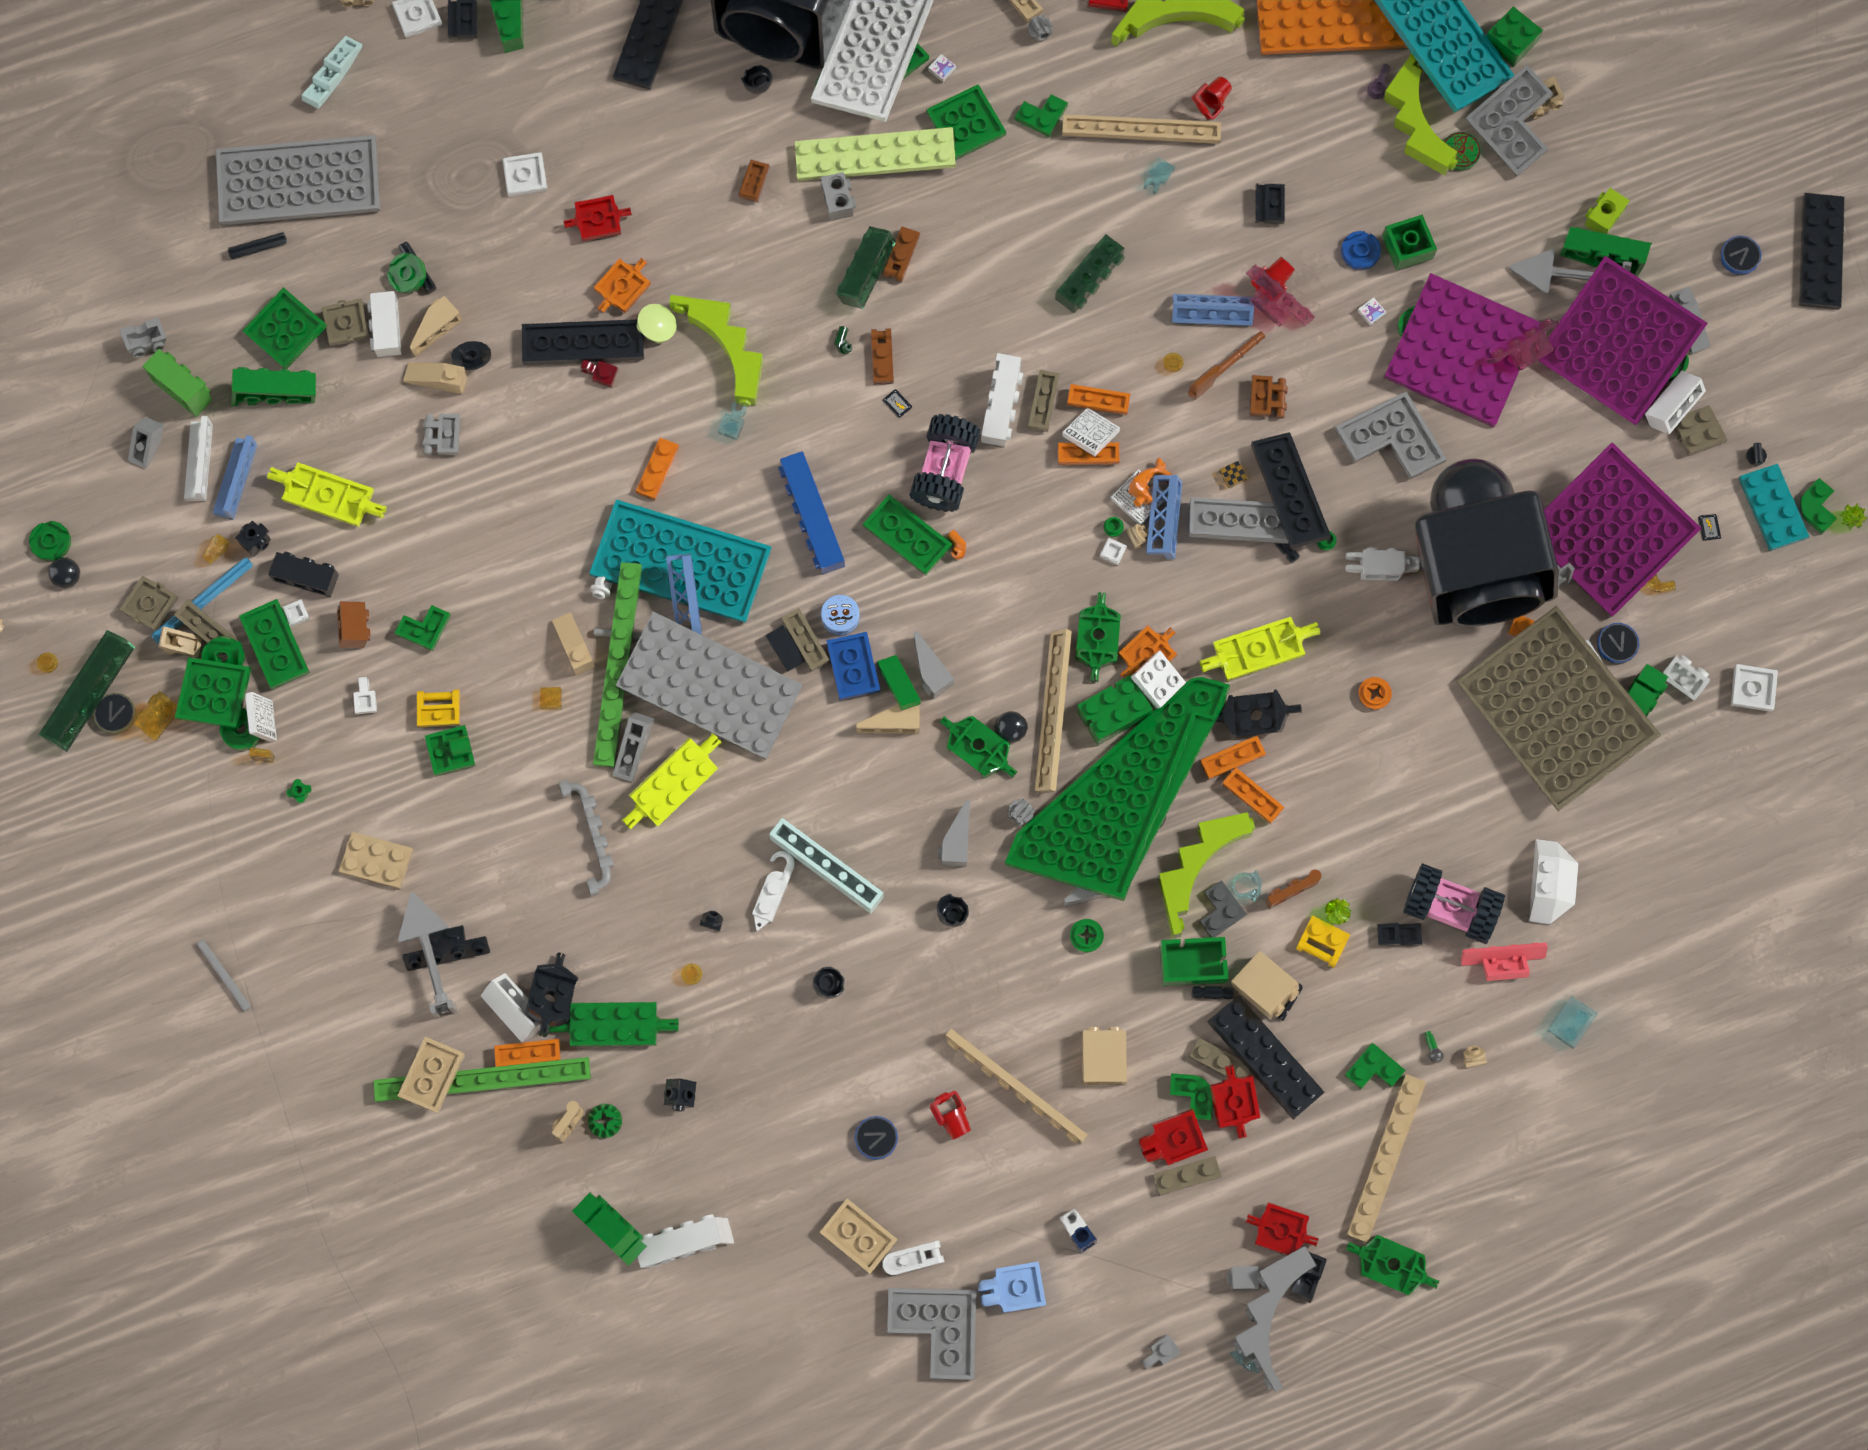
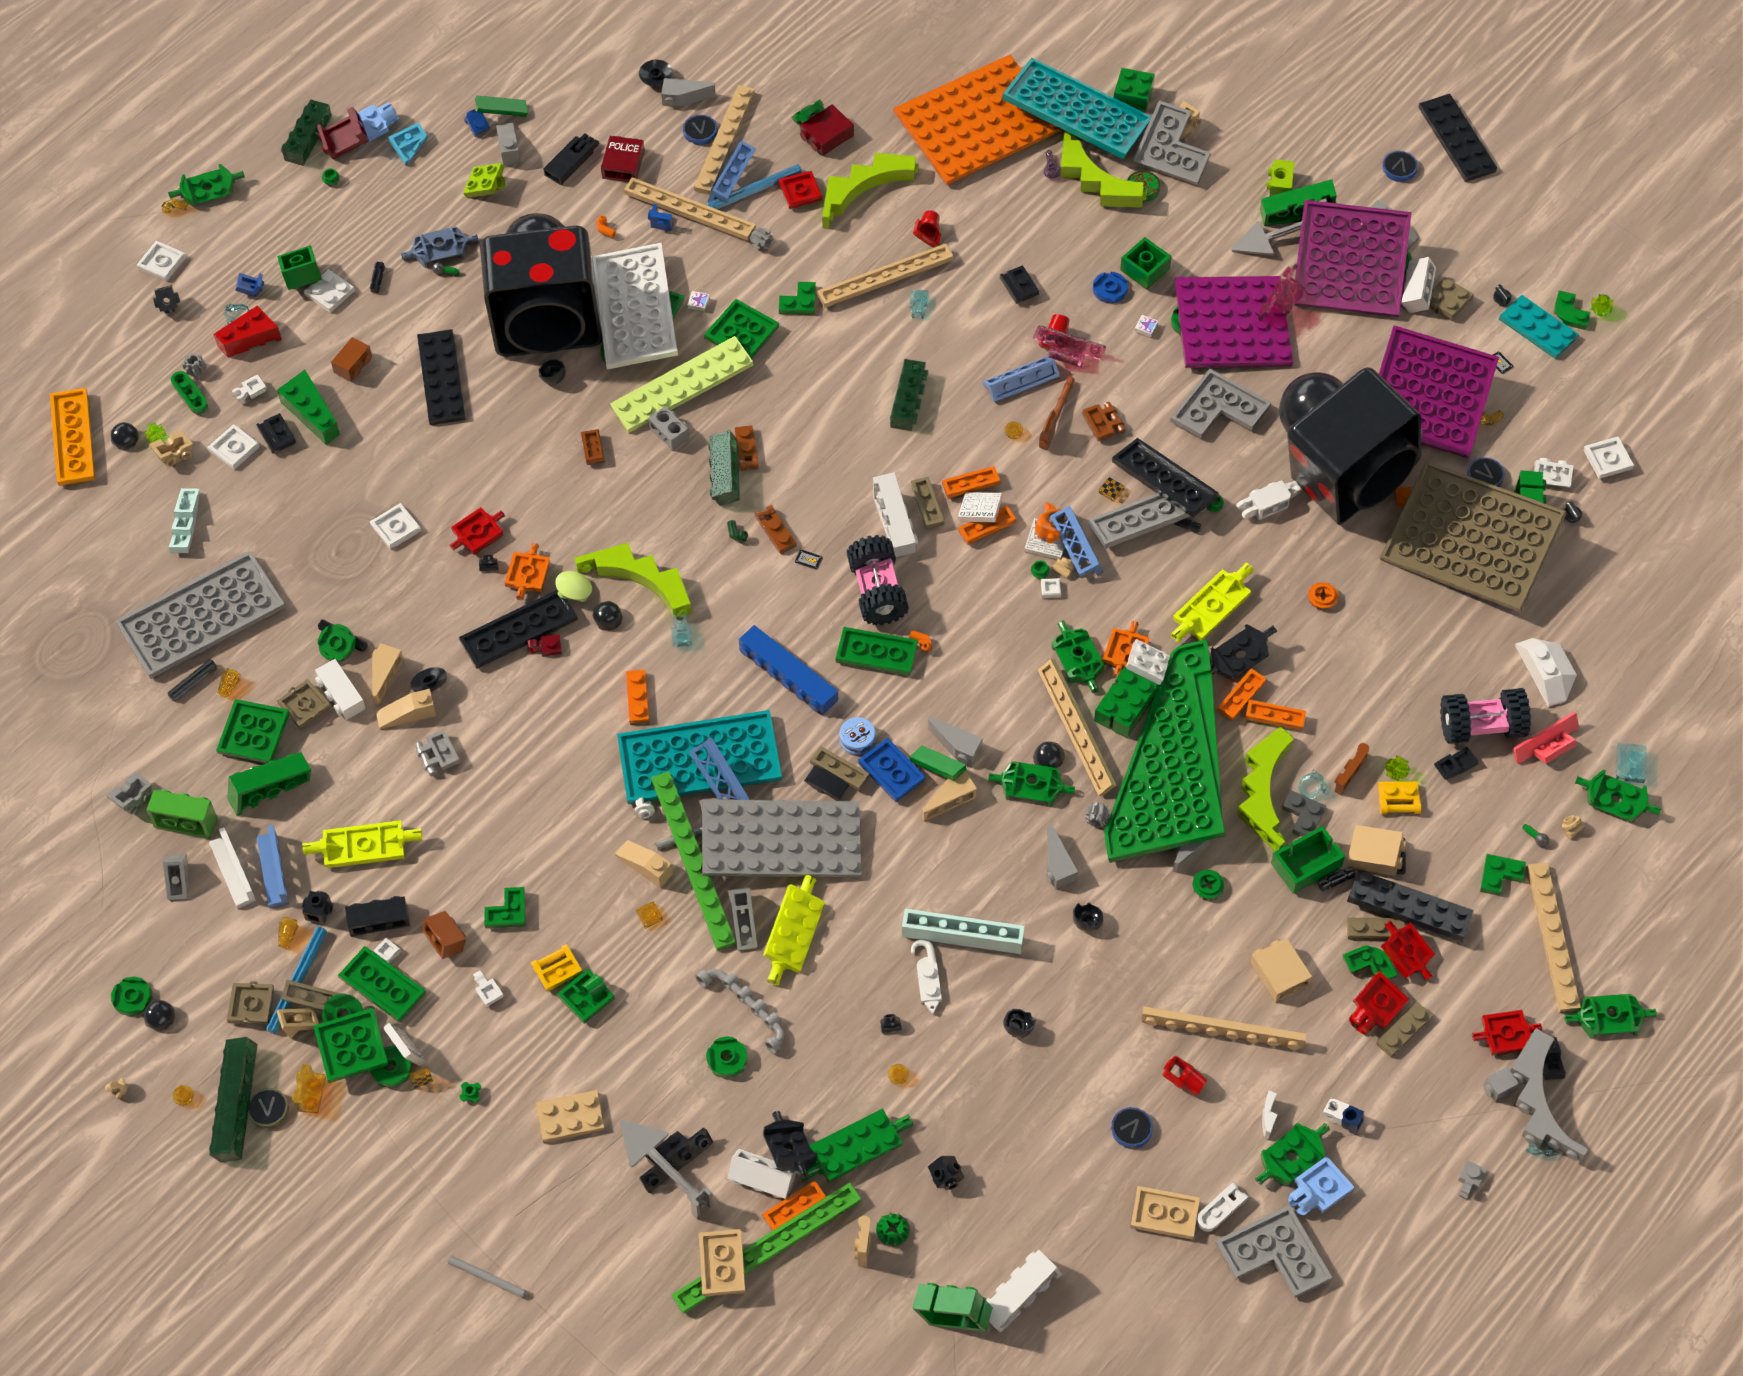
camera: 25 degrees left, 15 degrees down
none -> clear yellow cone [217,668,241,698]
none -> black plate [479,555,499,571]
none -> black hair [592,601,623,631]
none -> green plate [706,1036,748,1078]
none -> green plate [1255,1123,1330,1186]
none -> white slope [1262,1091,1277,1140]
none -> black plate [1564,501,1582,523]
none -> green plate [1575,769,1661,822]

